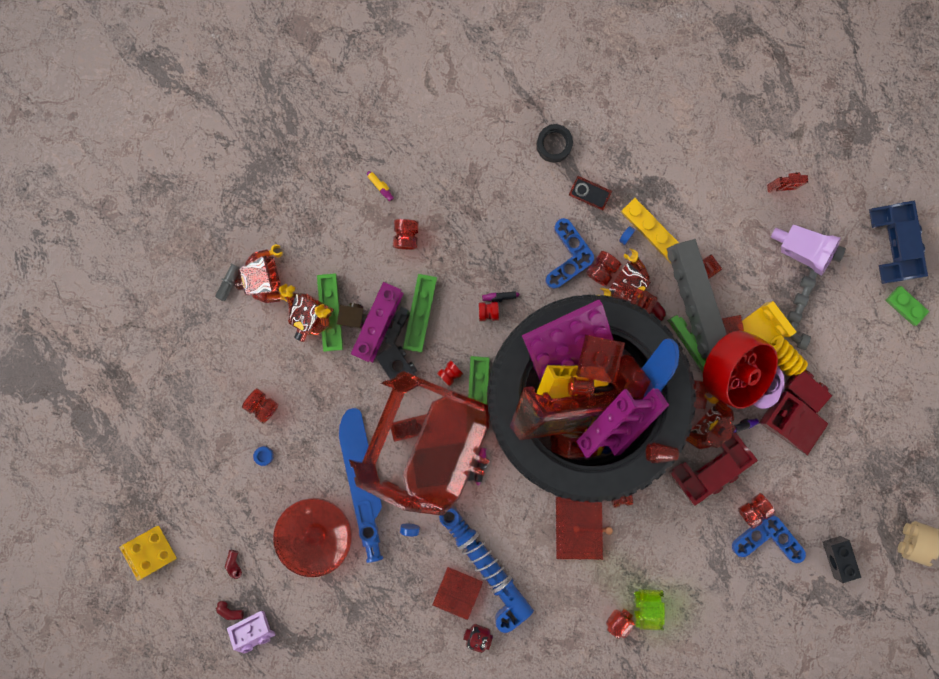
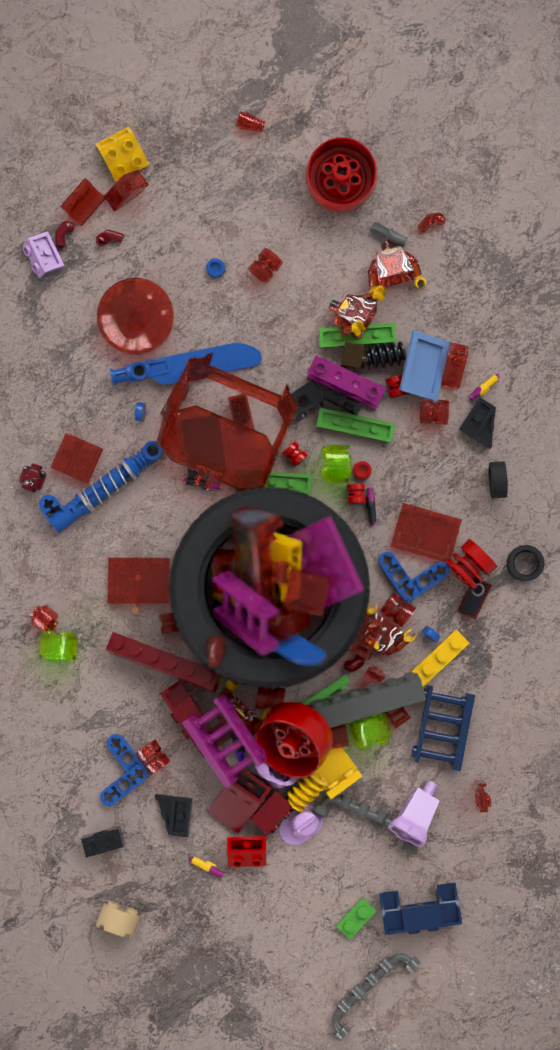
camera: 90 degrees right, 0 degrees up
none -> clear red panel [60,178,106,226]
none -> clear red slope [104,170,149,211]
none -> dark red brick [105,632,223,693]
none -> black wing [155,794,193,837]
none -> magenta fence [182,695,268,788]
none -> piece [189,856,224,878]
none -> red brick [227,836,267,868]
none -> clear red cone [236,111,265,132]
none -> lavender piece [280,805,323,845]
none -> red wheel [305,137,377,213]
none -> clear neon green brick [321,444,352,483]
none -> clear neon green brick [349,712,392,750]
none -> red plate [353,461,372,480]
none -> clear red bracket [357,666,386,689]
none -> black piece [366,341,406,370]
none -> red wheel [385,375,408,398]
none -> clear red piece [390,503,462,563]
none -> medium blue piece [399,330,450,401]
none -> dark blue fence [411,685,475,771]
none -> clear red arm [417,212,446,233]
none -> clear red bracket [441,342,469,389]
none -> red wheel [446,539,498,590]
none -> black wing [459,397,496,450]
none -> black tyre [488,461,508,499]

